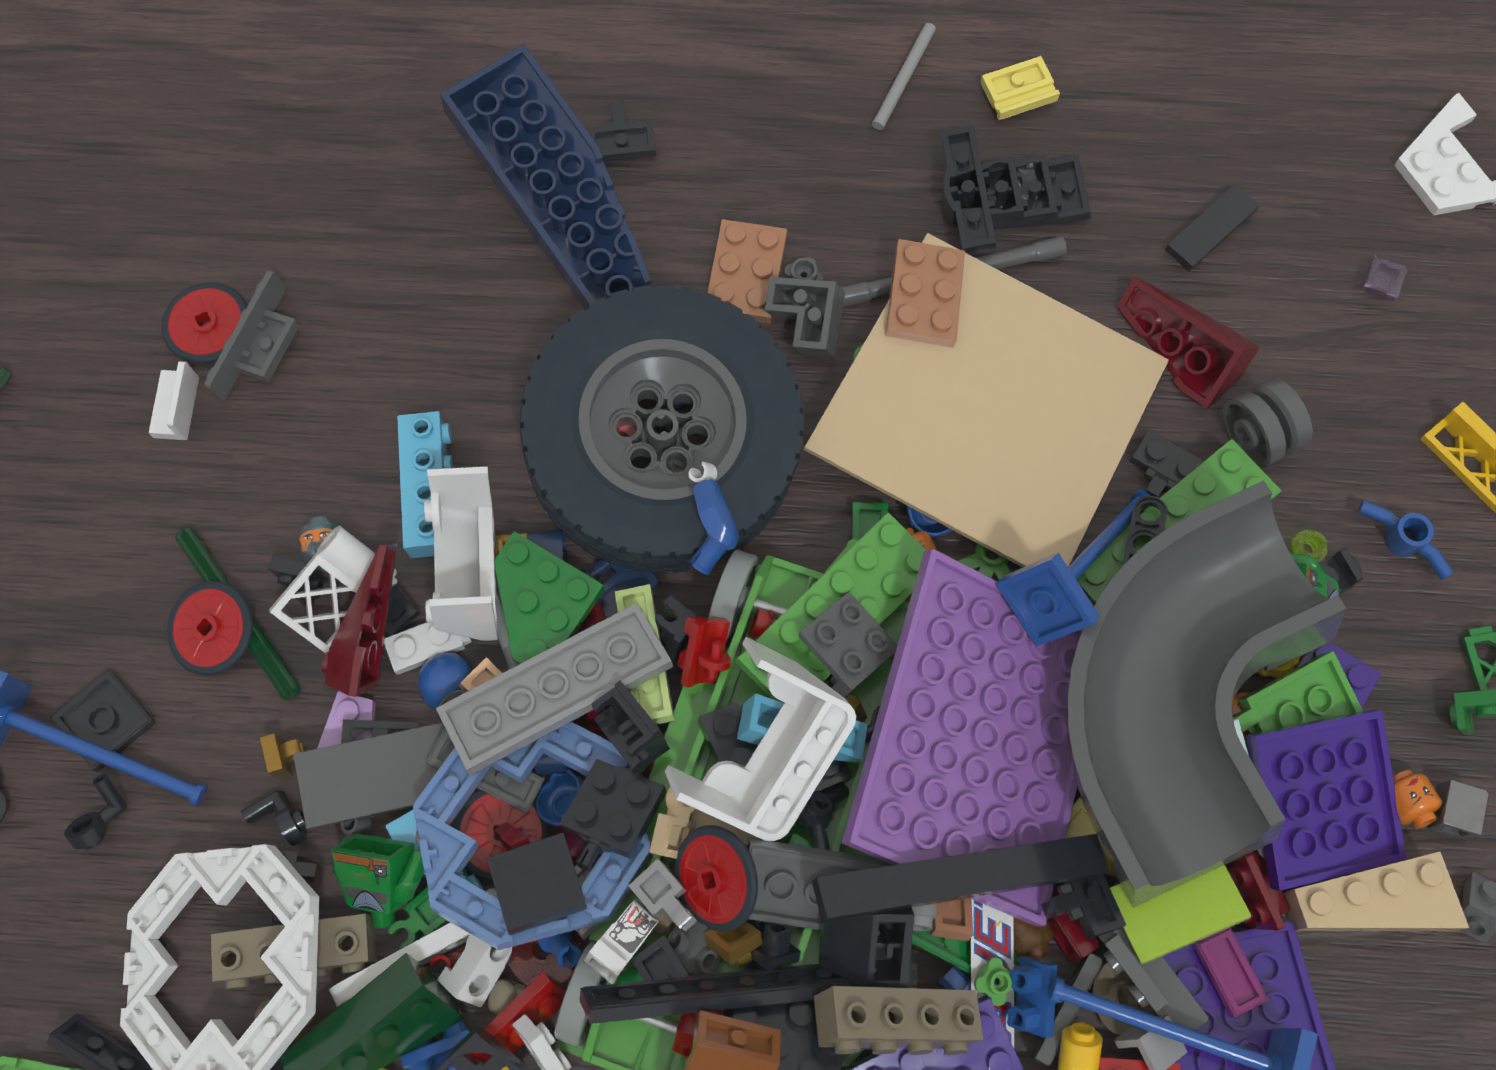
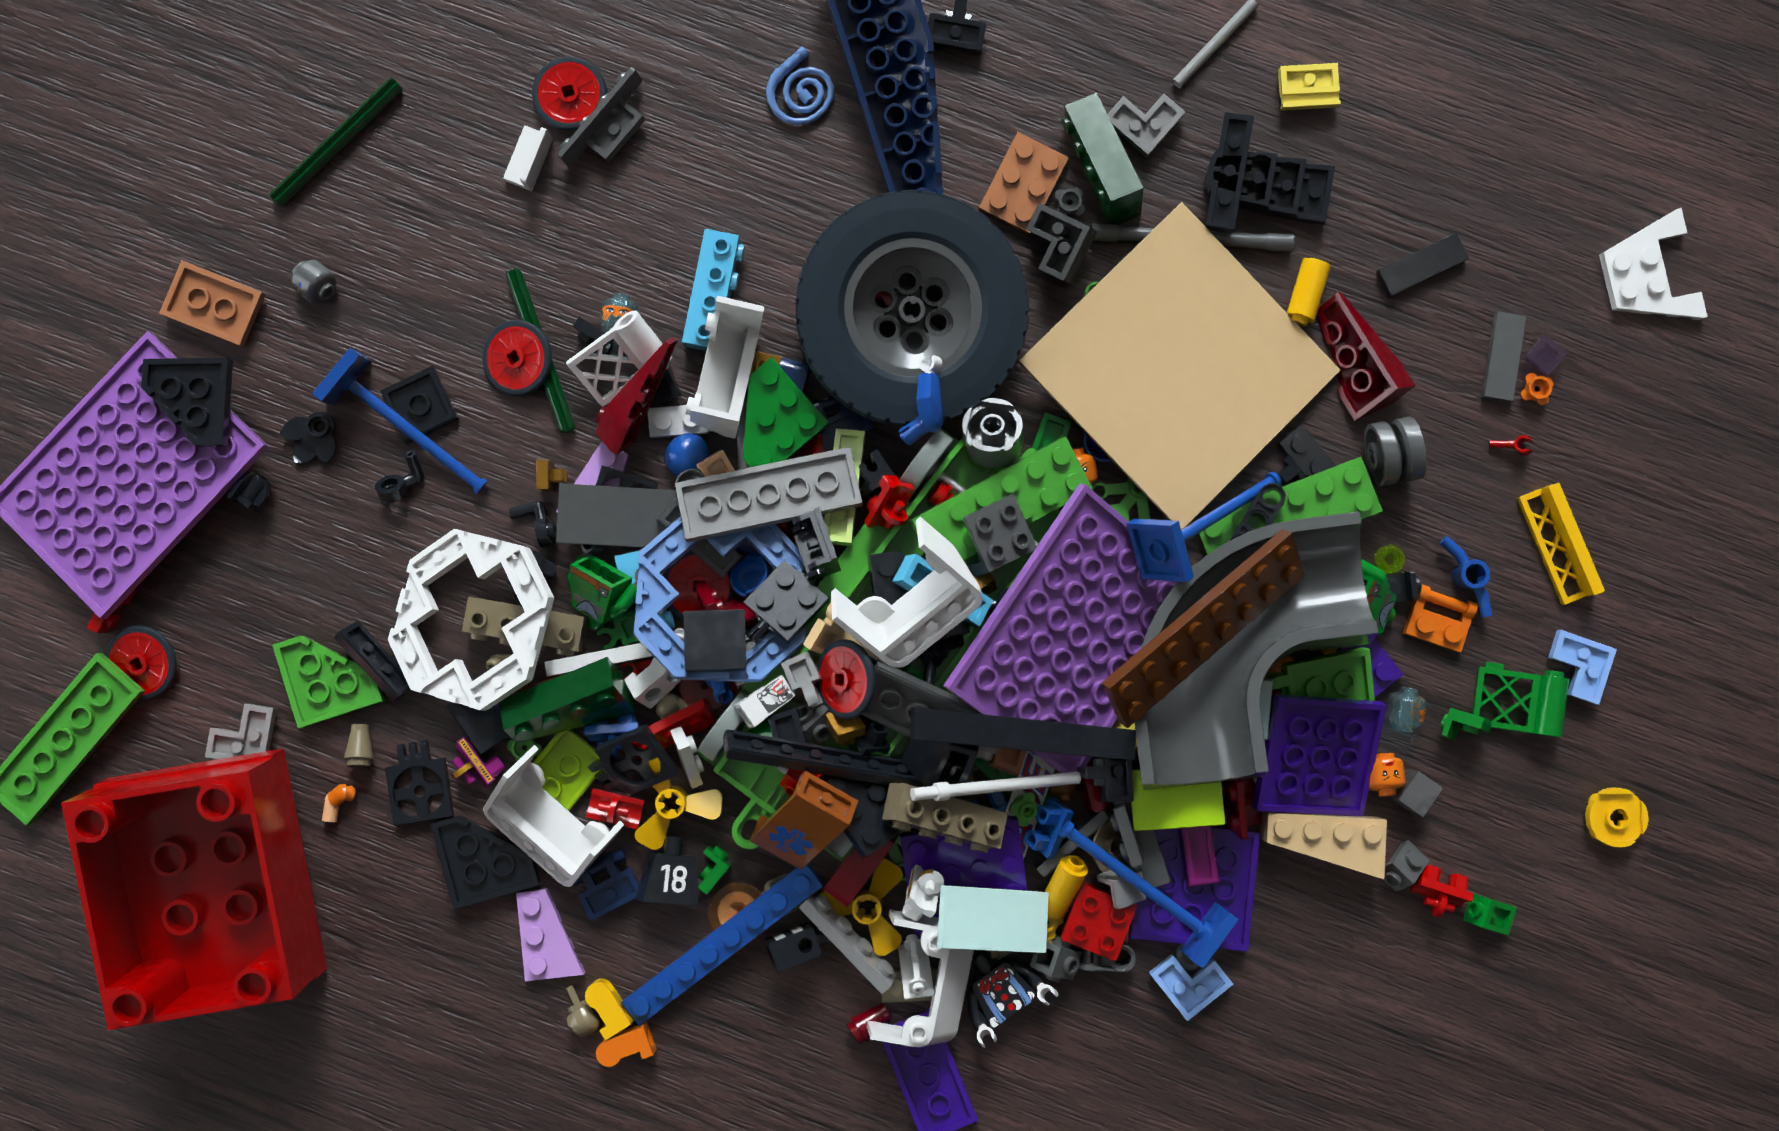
camera: 15 degrees right, 15 degrees up
nougat plate [885,239,965,347] -> none
none -> medium blue piece [766,46,834,125]
none -> white bar [910,771,1081,802]
none -> dark grey brick [962,398,1023,468]
none -> wedge [1061,93,1144,225]
none -> reddish brown plate [1102,529,1305,729]
none -> light grey plate [1108,94,1185,158]
none -> yellow brick [1287,258,1331,326]
none -> clear light blue head [1385,687,1427,732]
none -> orange plate [1402,584,1478,653]
none -> dark grey tile [1481,311,1526,402]
none -> red hand [1489,435,1533,456]
none -> orange plate [1520,373,1553,405]

